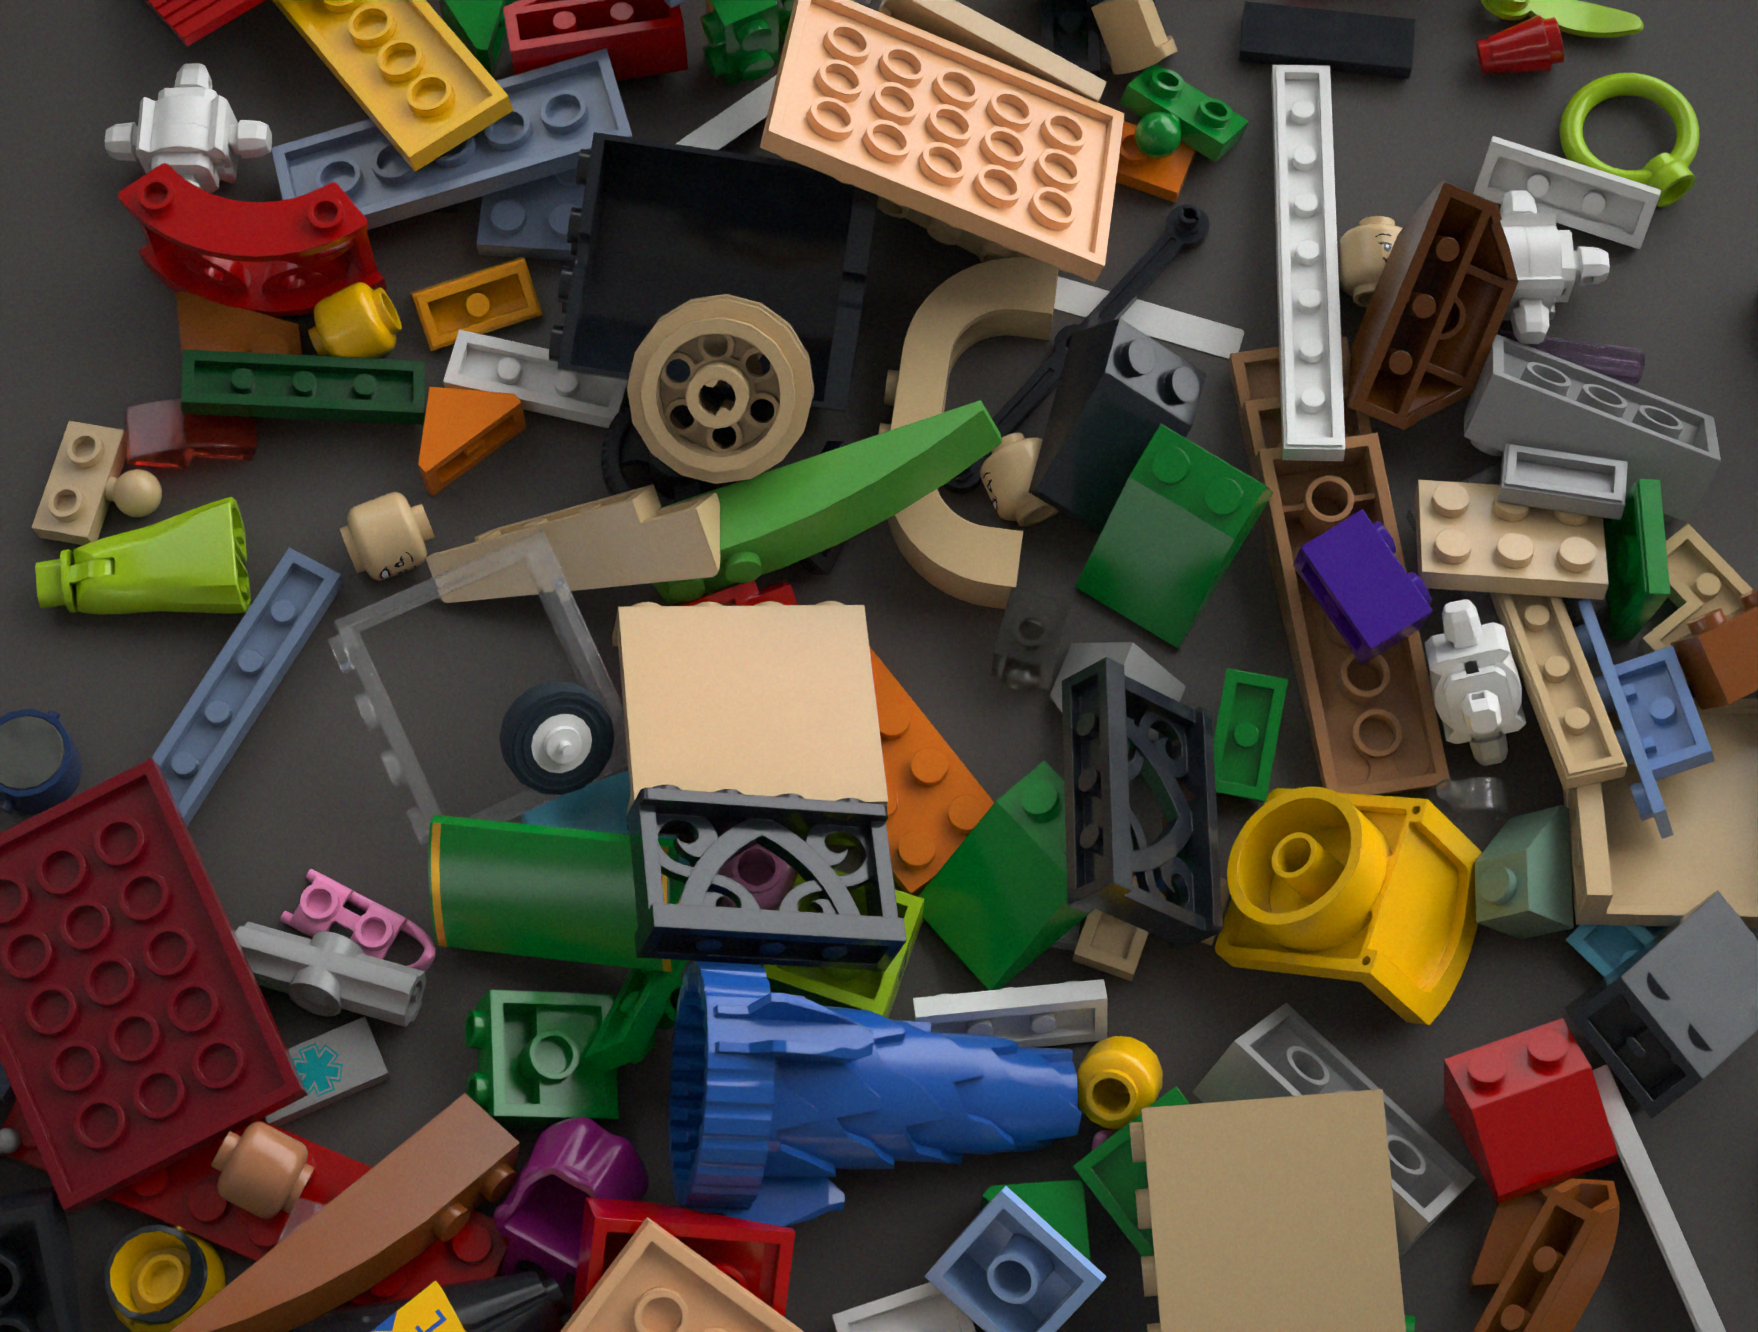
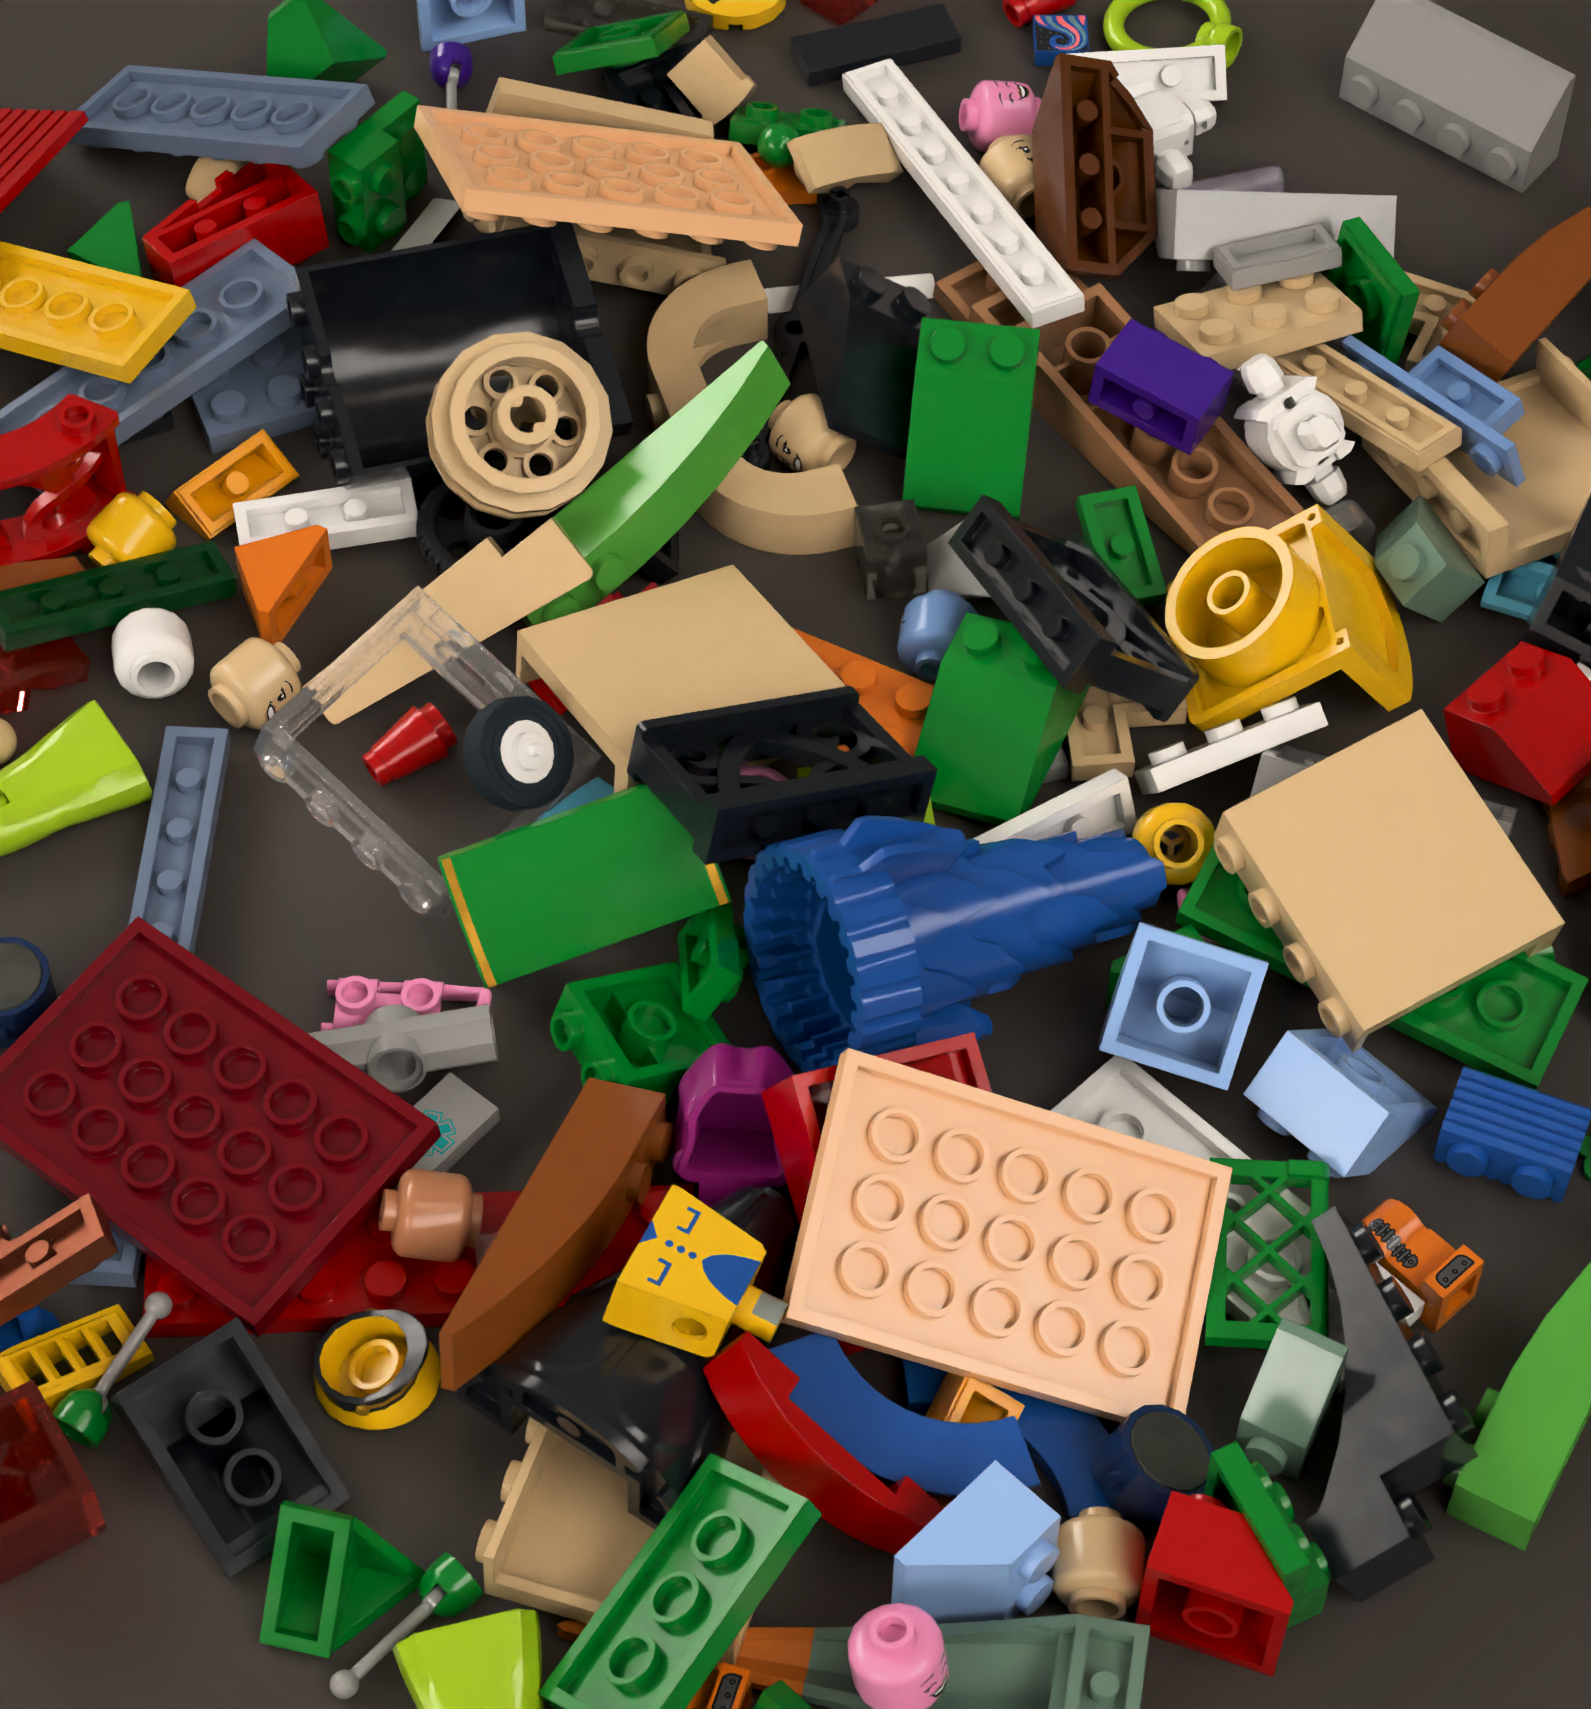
camera: 25 degrees left, 15 degrees down
none -> white head [111,608,194,699]
none -> red cone [361,702,458,787]
none -> tan slope [787,123,904,194]
none -> medium blue head [896,589,978,682]
none -> bright pink head [959,80,1042,152]
none -> tile [1032,15,1089,66]
none -> white plate [1134,696,1328,795]

